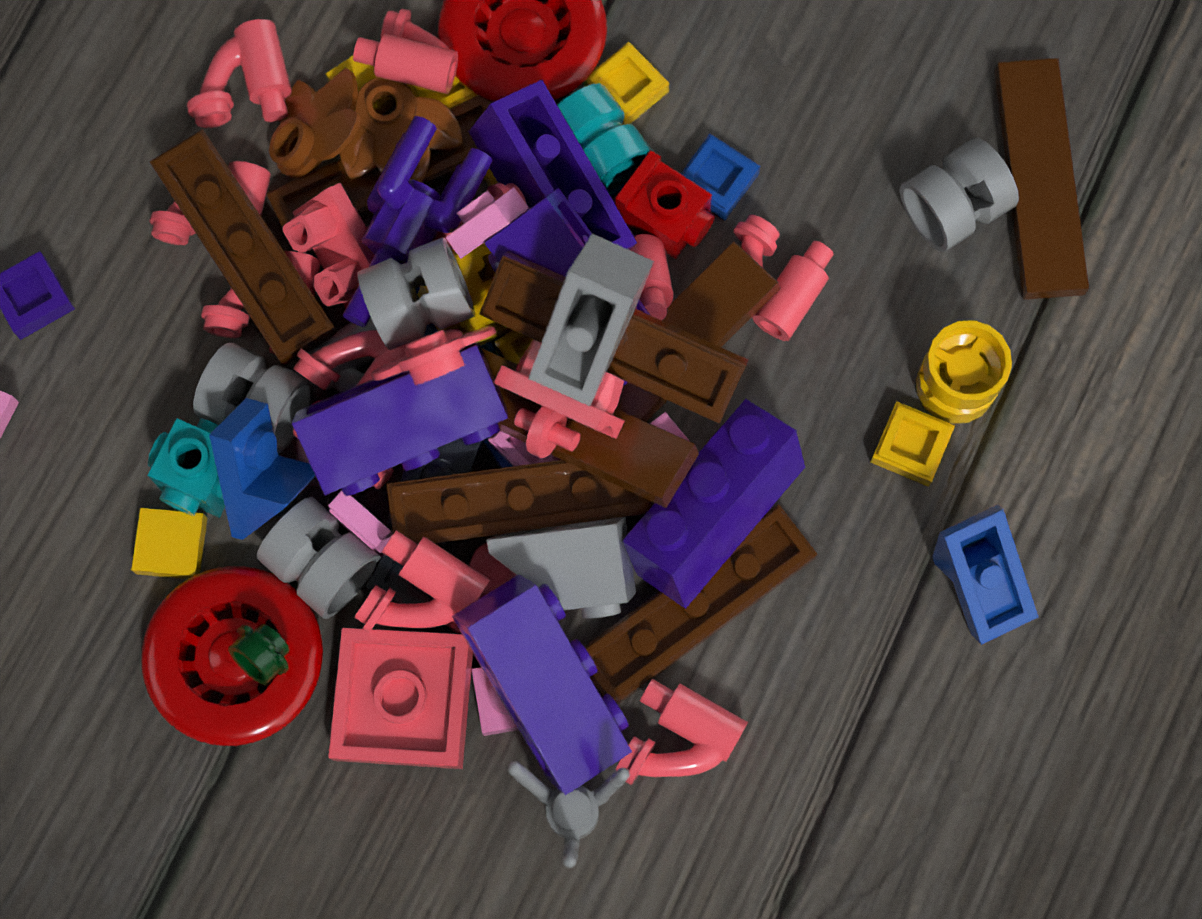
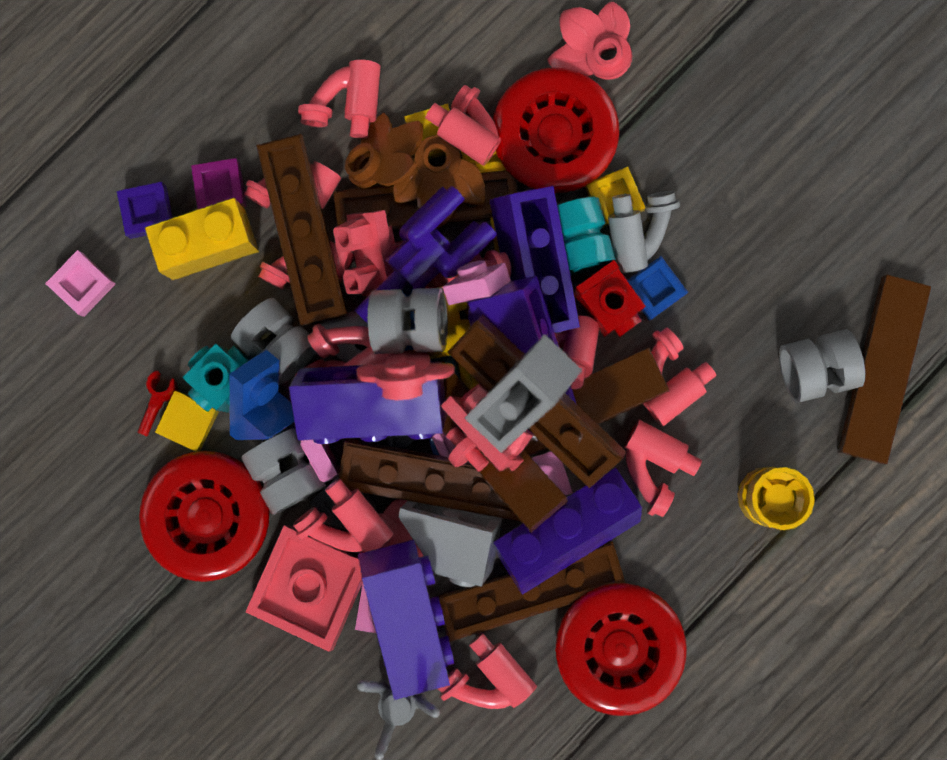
camera: 20 degrees right, 10 degrees up
dark green plate [228,624,290,685] -> none
yellow tile [870,401,955,487] -> none
blue slope [933,505,1038,645] -> none
none -> red hand [137,371,178,436]
none -> yellow brick [145,198,259,280]
none -> magenta plate [191,158,247,210]
none -> red wheel [555,583,687,716]
none -> light grey plant [608,191,680,272]
none -> coral plant [624,419,702,517]

